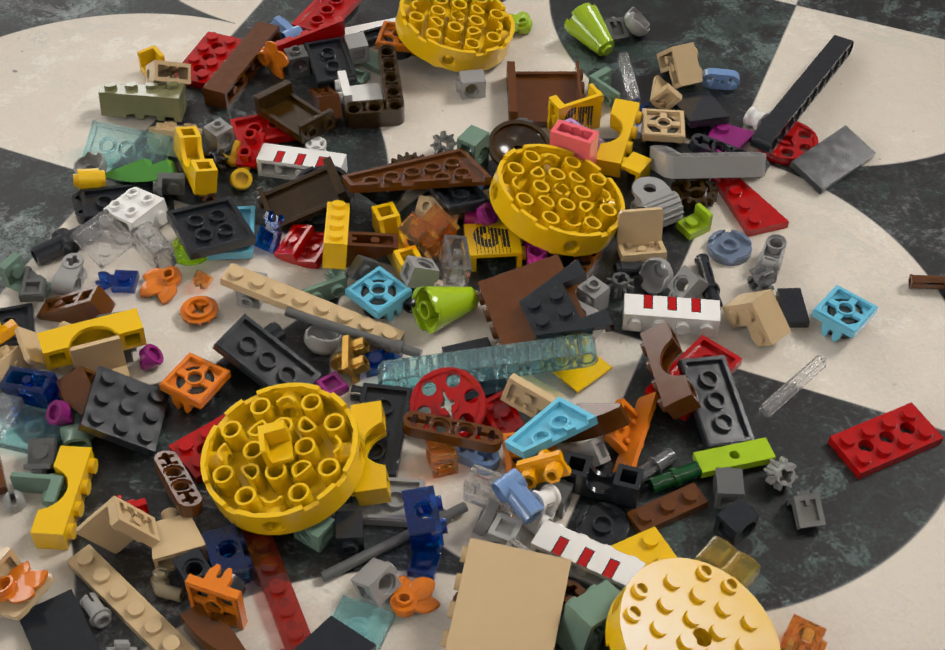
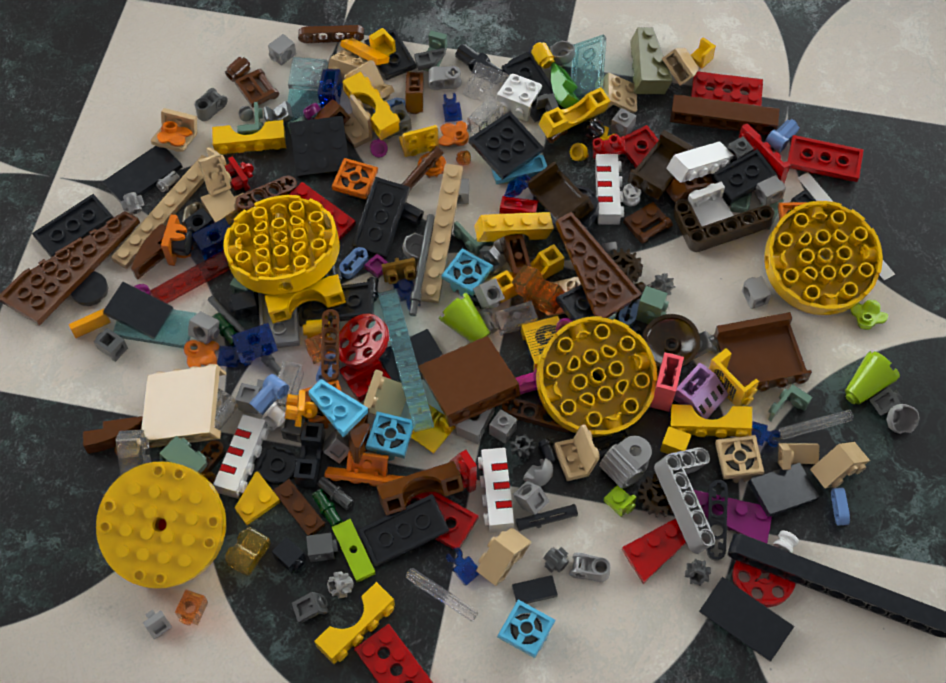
camera: 80 degrees right, 15 degrees up
orange plate [257,41,289,79] -> none
yellow panel [257,419,294,468] -> none
black wing [519,260,615,341] -> none
sand blue tile [706,230,752,266] -> none
none -> dark green pin [212,313,242,347]
none -> yellow brick [303,319,331,339]
none -> yellow arch [314,582,395,664]
none -> medium azure piece [366,411,415,461]
none -> yellow bracket [399,125,439,157]
none -> reddish brown pin [402,145,444,190]
none -> clear blue plate [446,547,479,586]
none -> red wing [449,450,477,493]
none -> reddish brown plate [623,202,673,244]
none -> white brick [667,142,734,183]
none -> dark grey gear [685,559,711,586]

